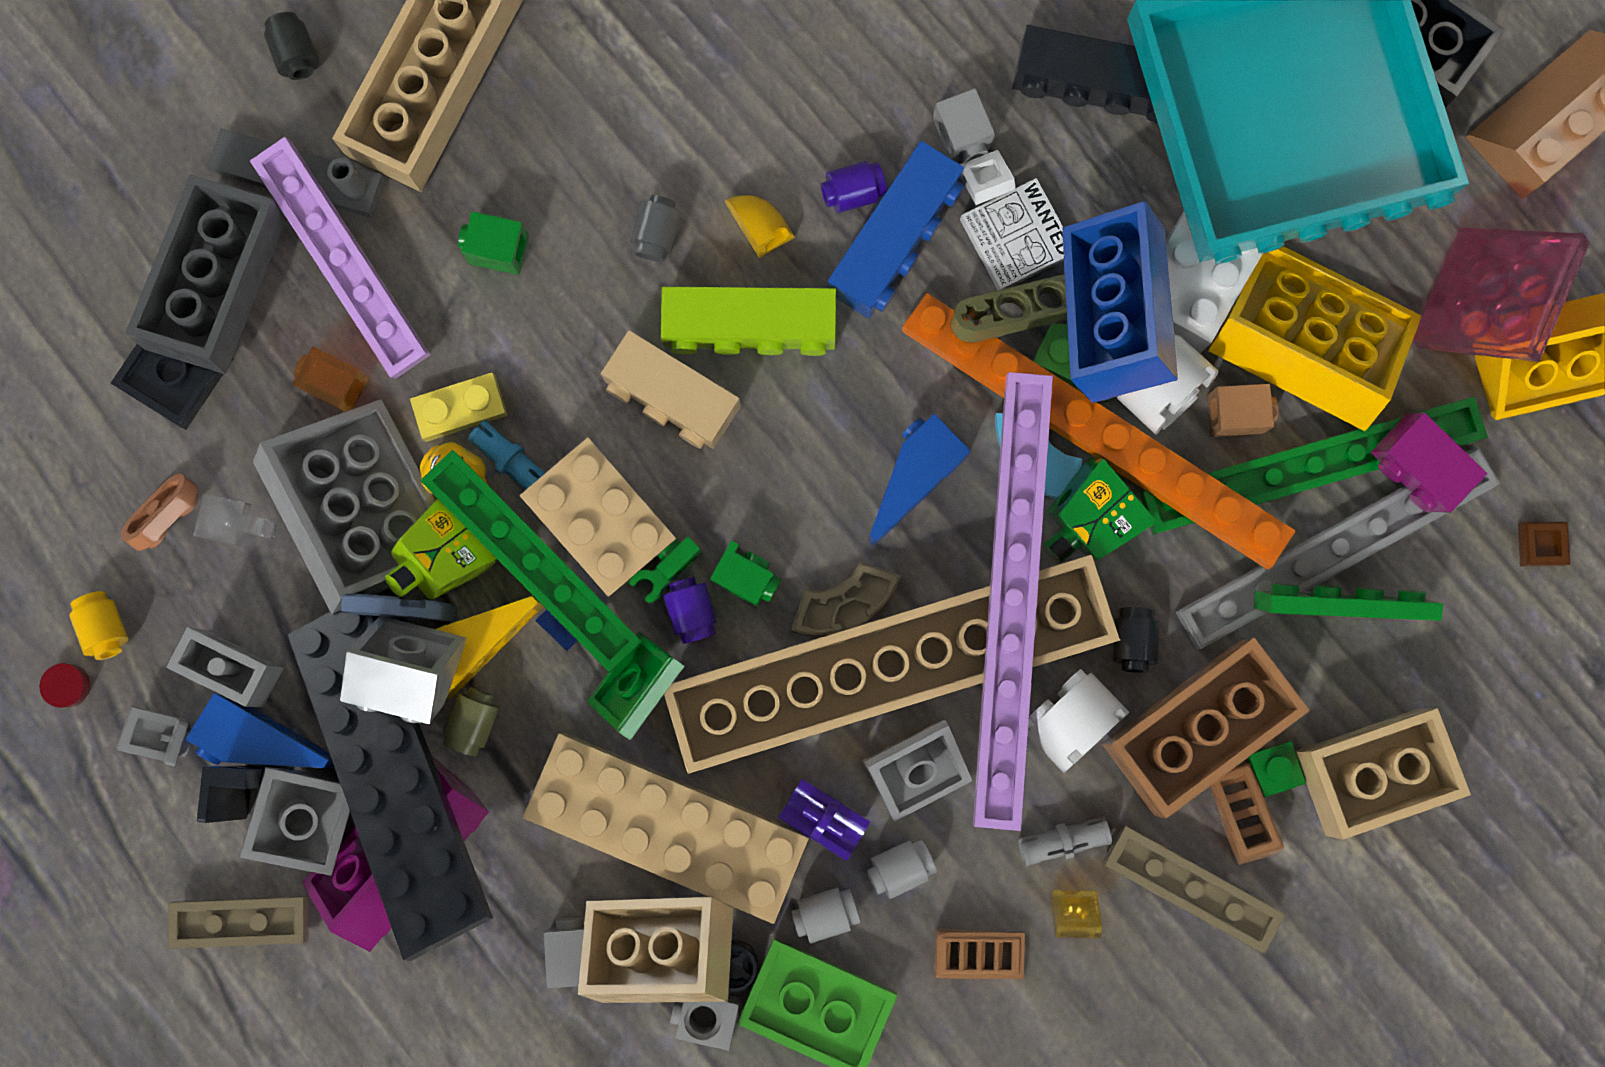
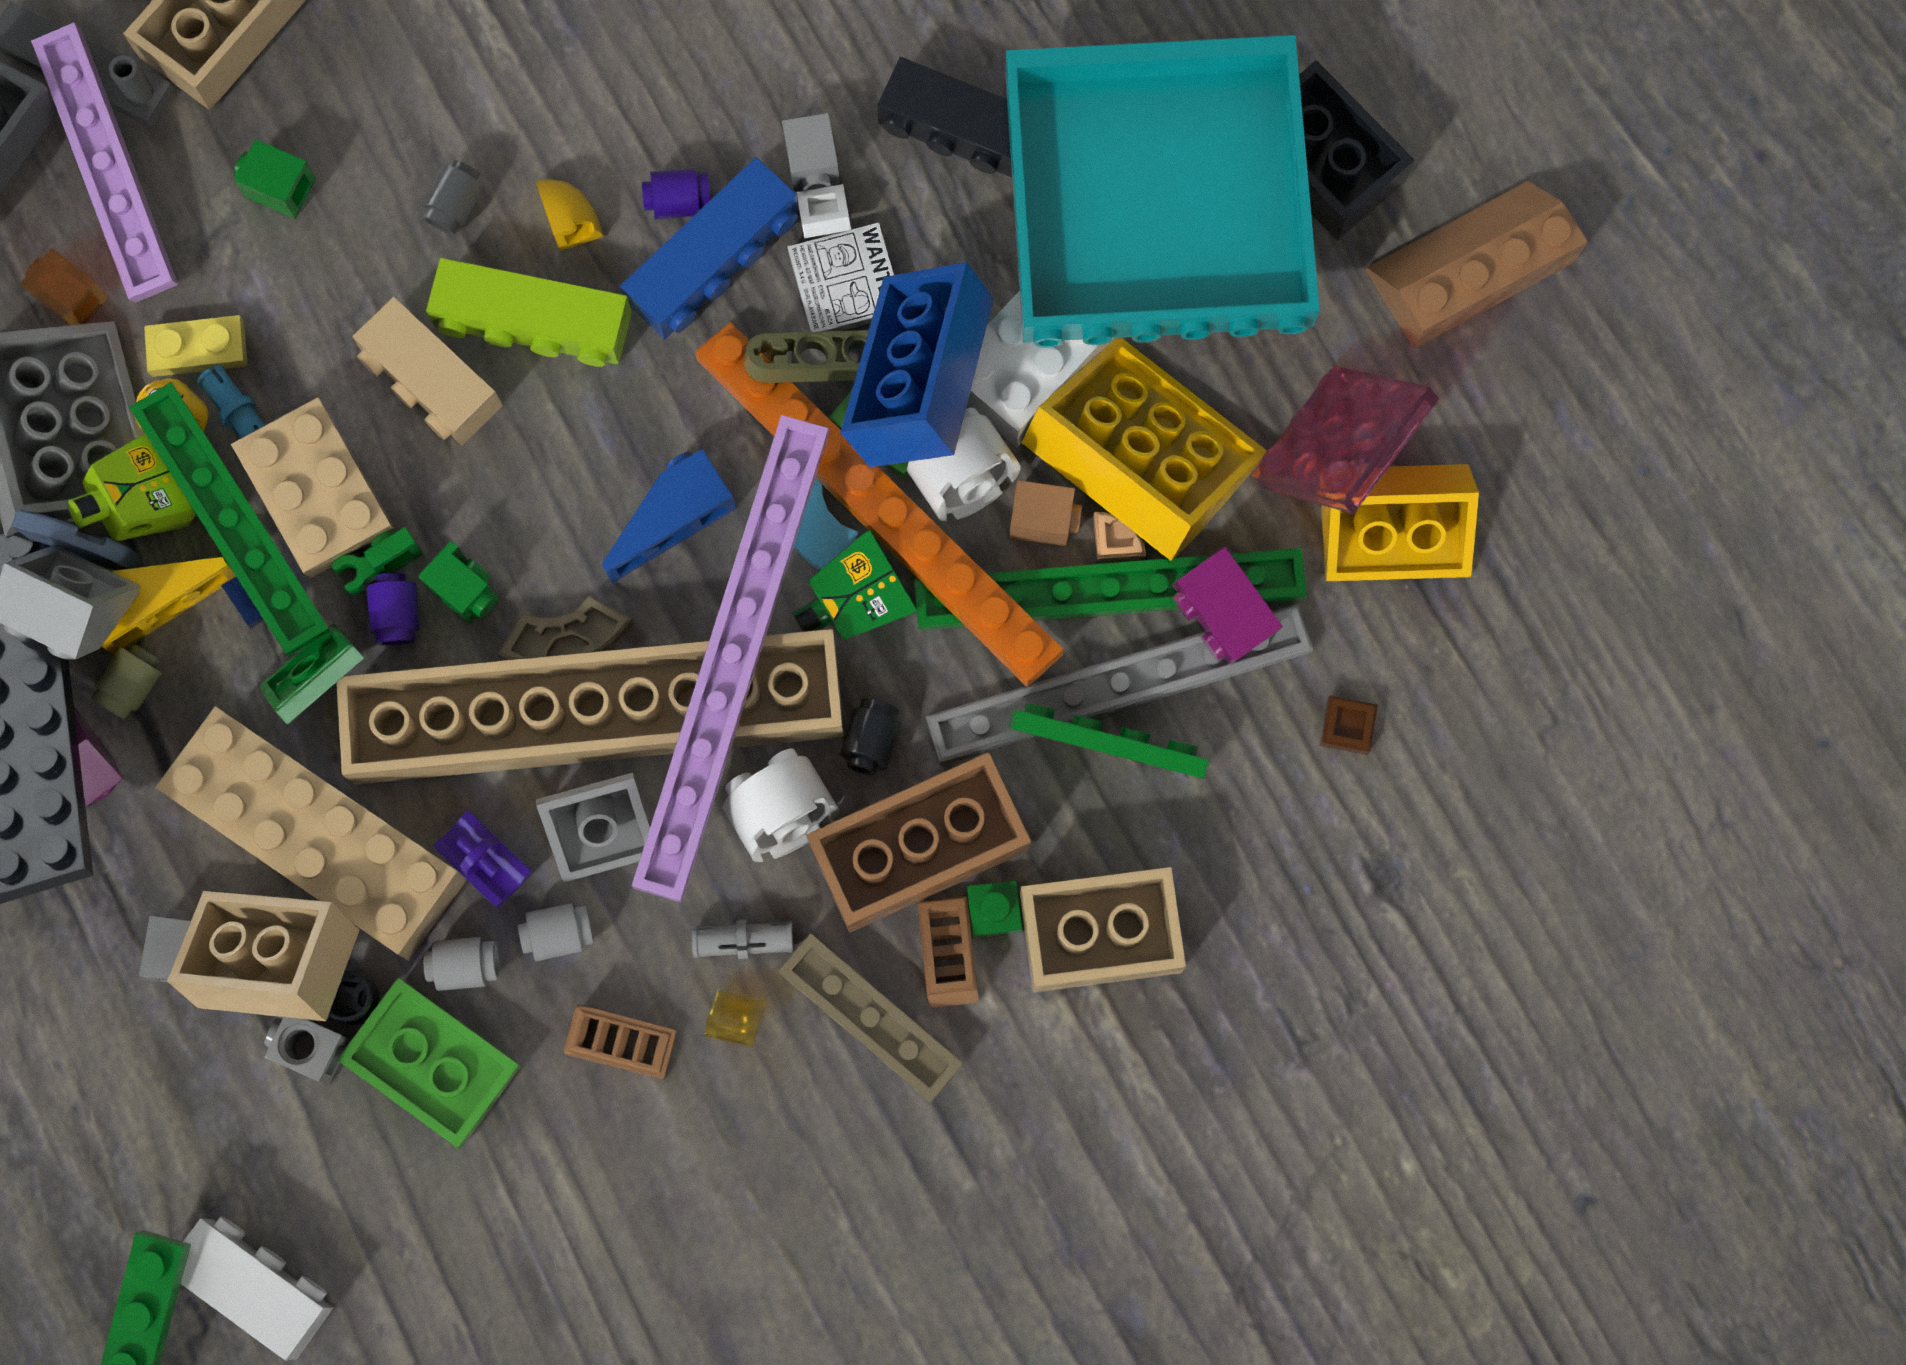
camera: 10 degrees right, 5 degrees down
none -> light nougat tile [1093,512,1146,563]

